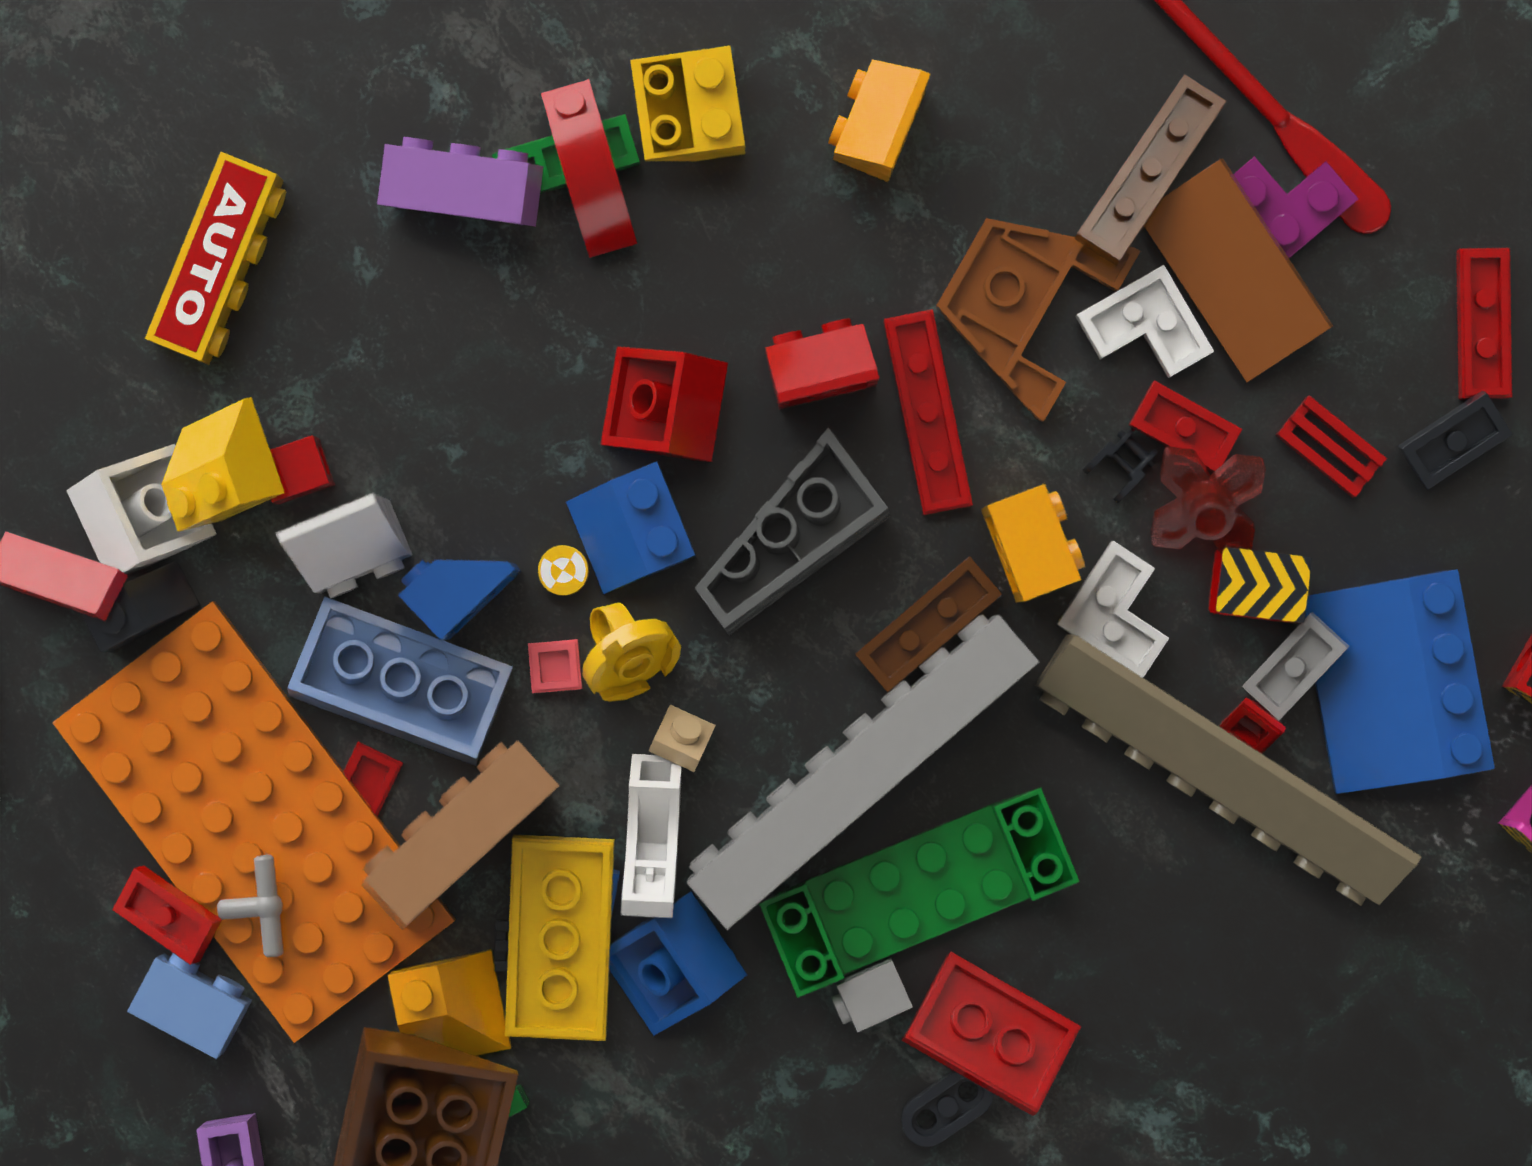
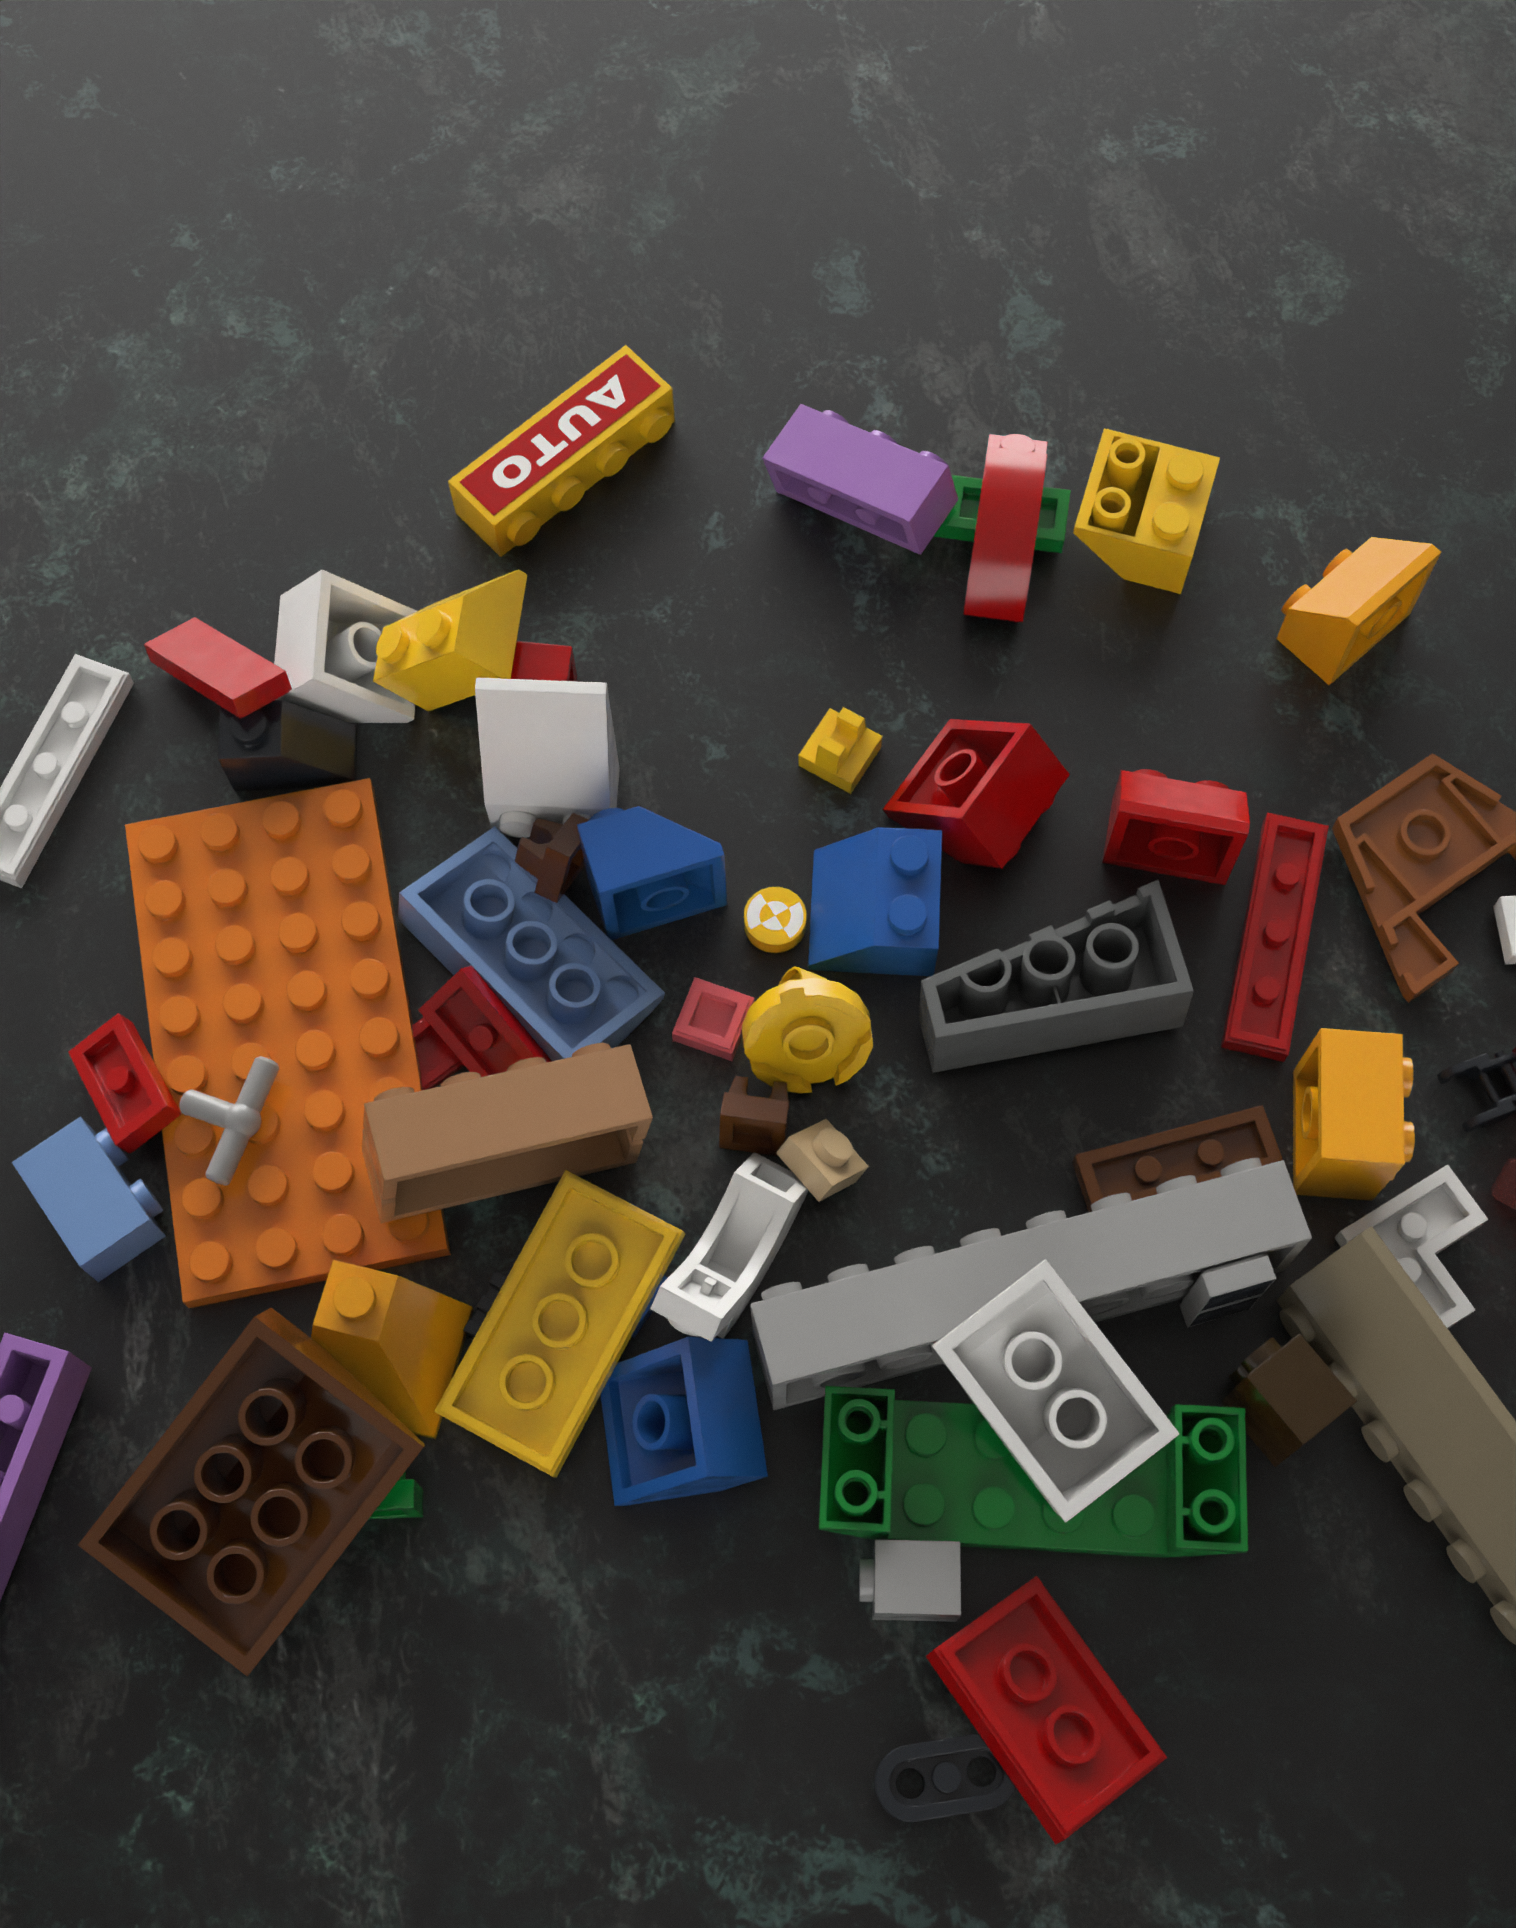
camera: 30 degrees right, 20 degrees down
none -> red plate [418,965,552,1077]
none -> reddish brown tile [515,813,589,903]
none -> reddish brown tile [719,1076,789,1156]
none -> yellow tile [798,707,883,794]
none -> white slope [932,1259,1180,1523]
none -> light grey tile [1179,1254,1276,1328]
none -> dark brown piece [1221,1333,1357,1467]

